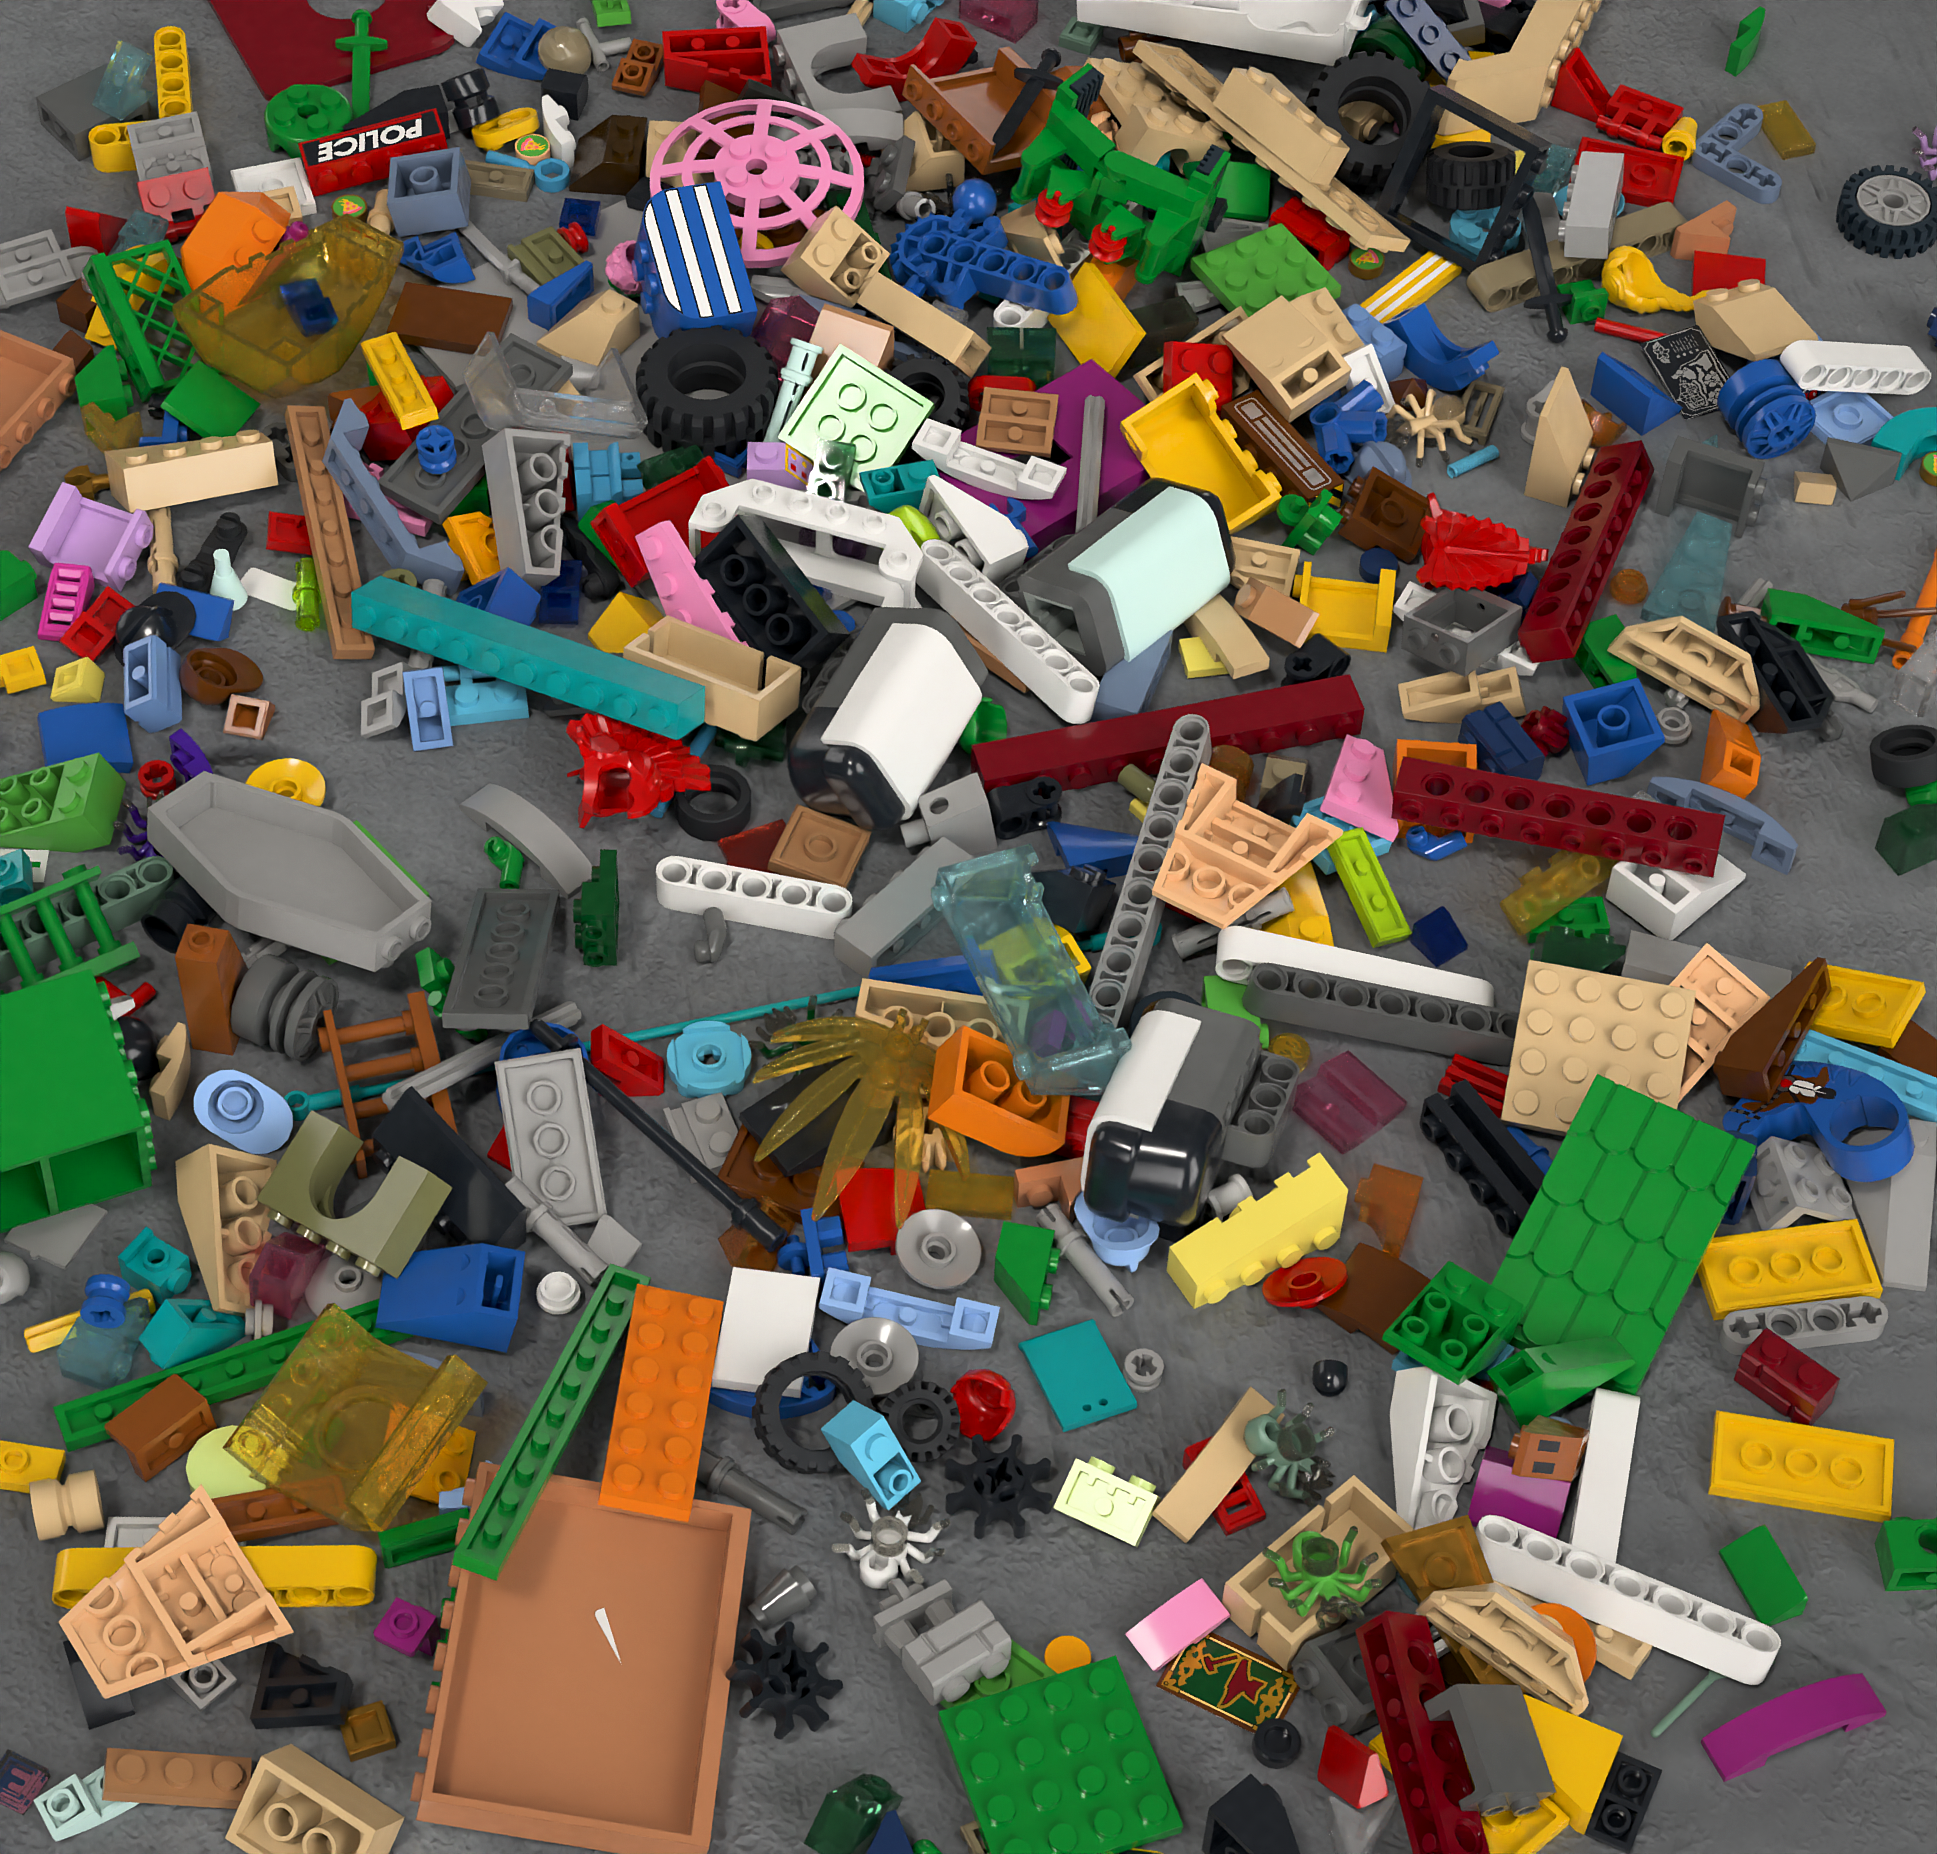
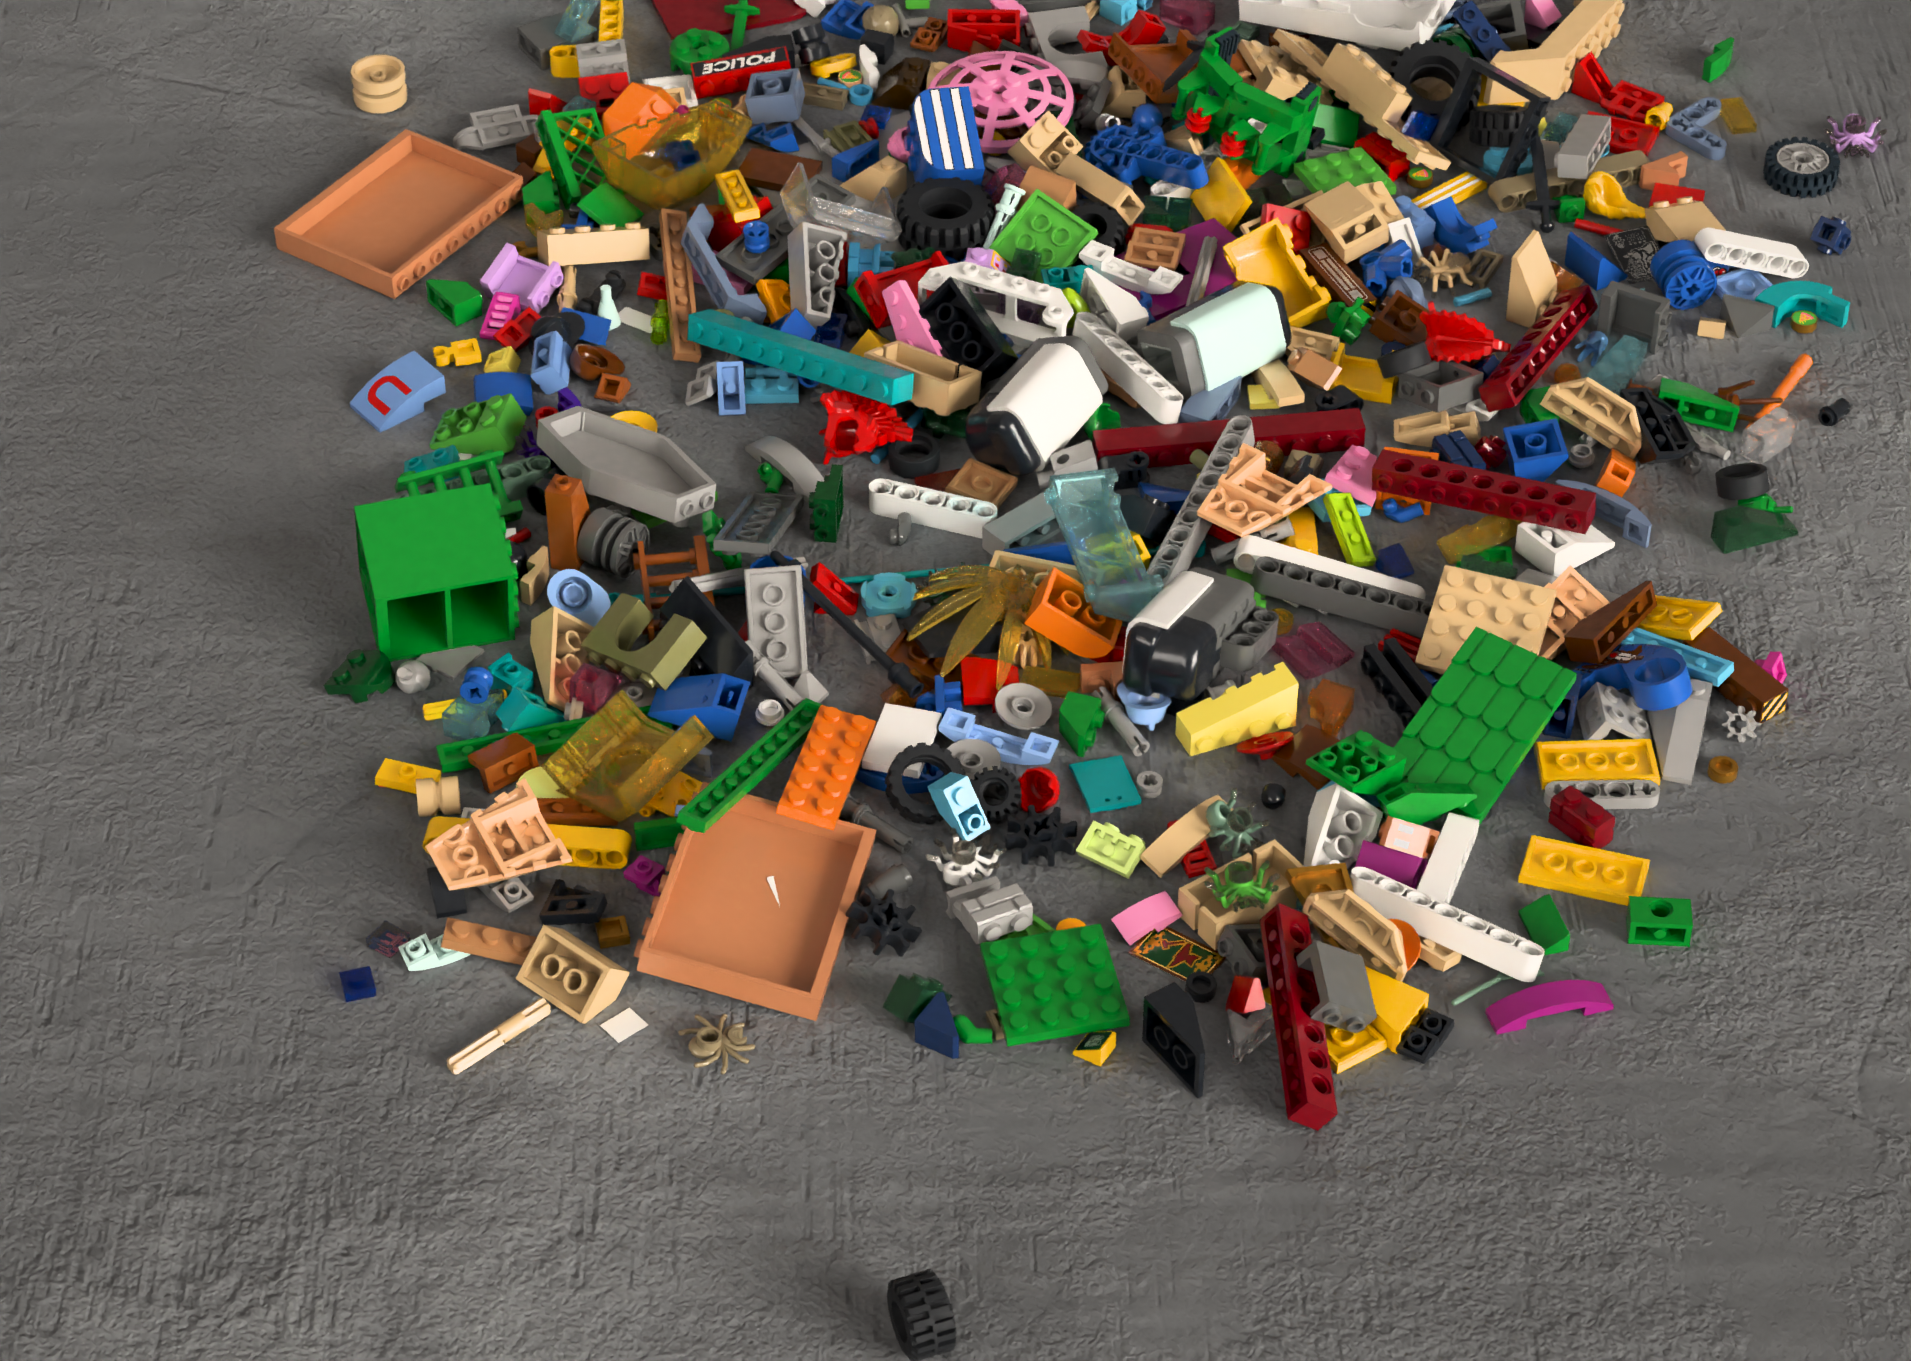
camera: 10 degrees right, 10 degrees down
none -> black tyre [1377,341,1431,379]
none -> clear blue slope [1400,110,1440,141]
none -> flat silver piece [1574,331,1608,367]

